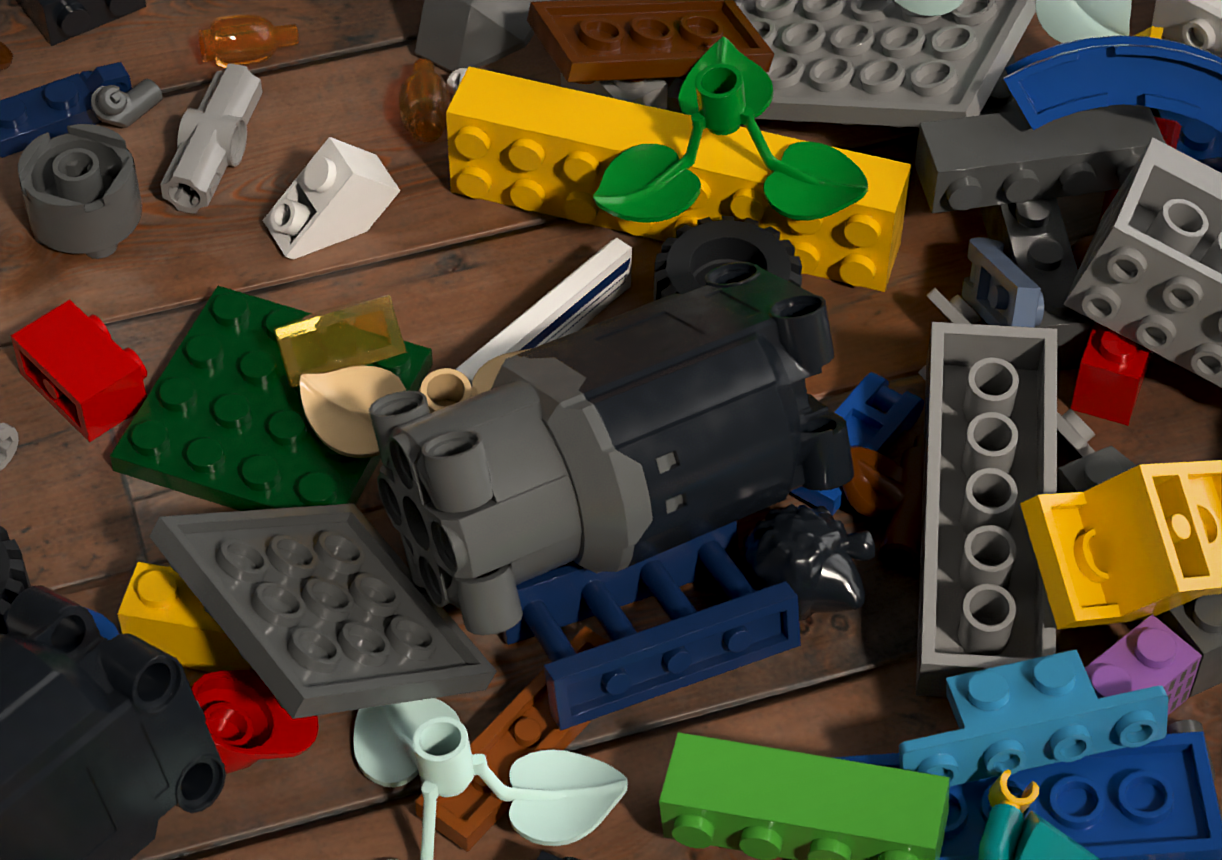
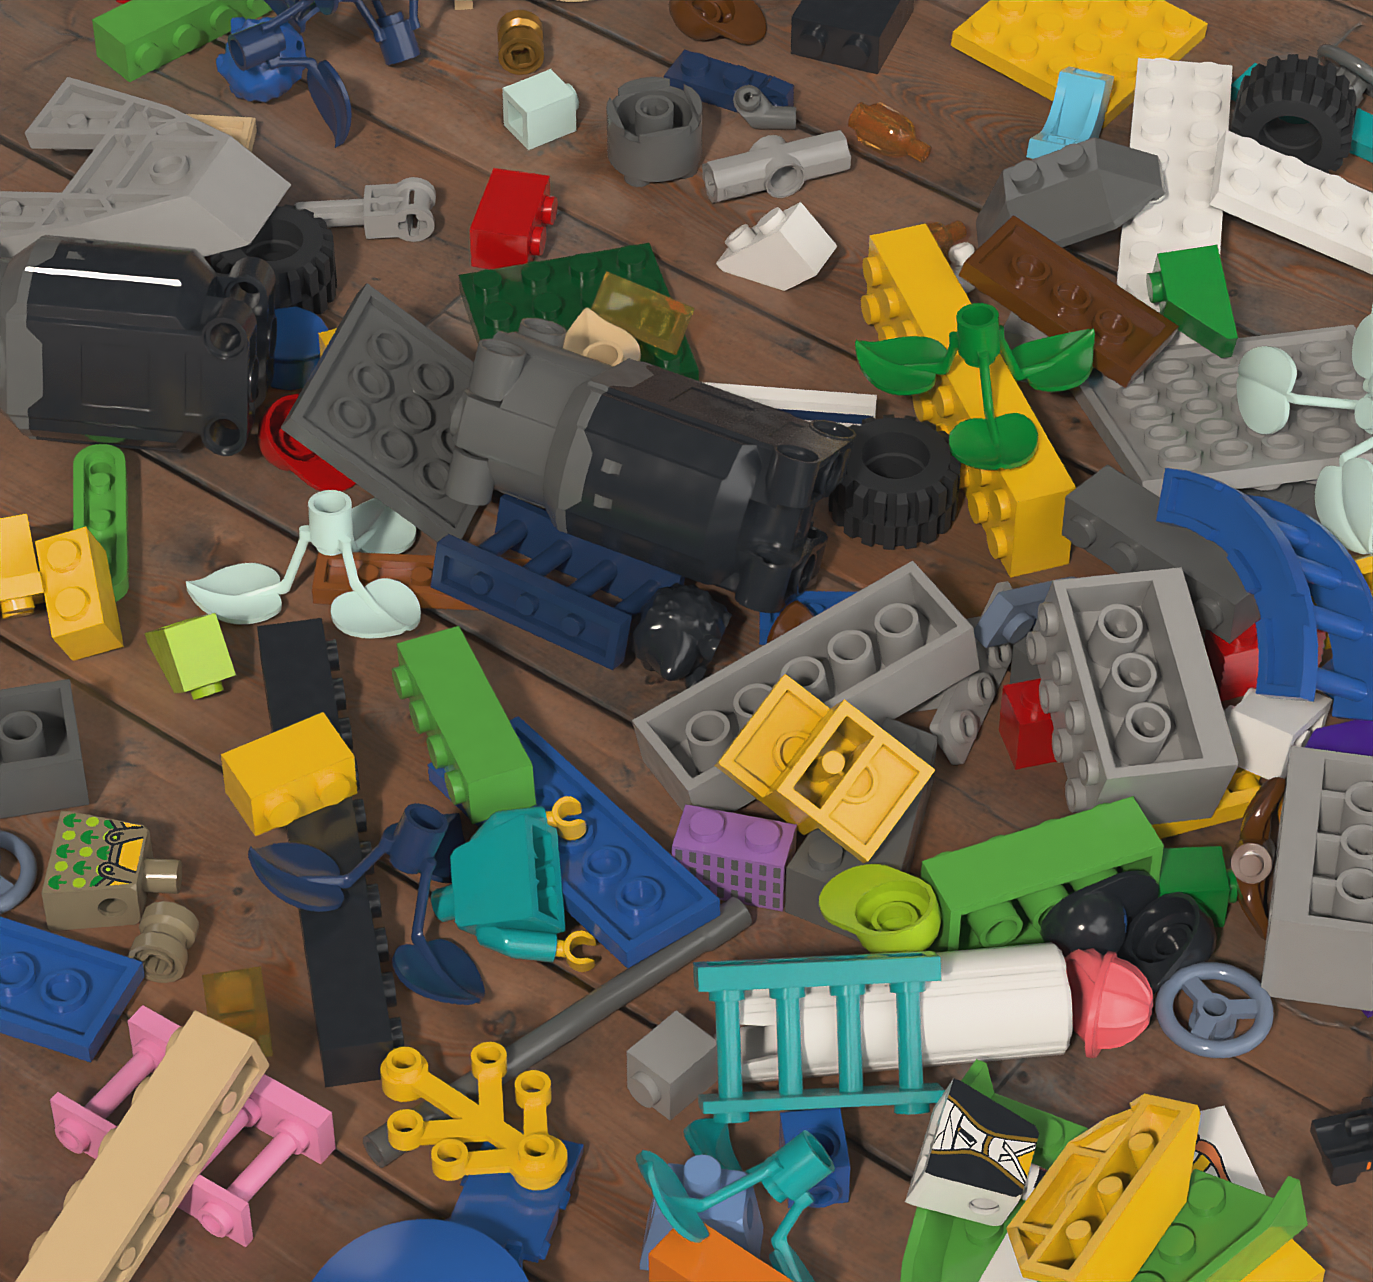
camera: 55 degrees right, 5 degrees down
dark azure bracket [899,649,1169,788] -> none

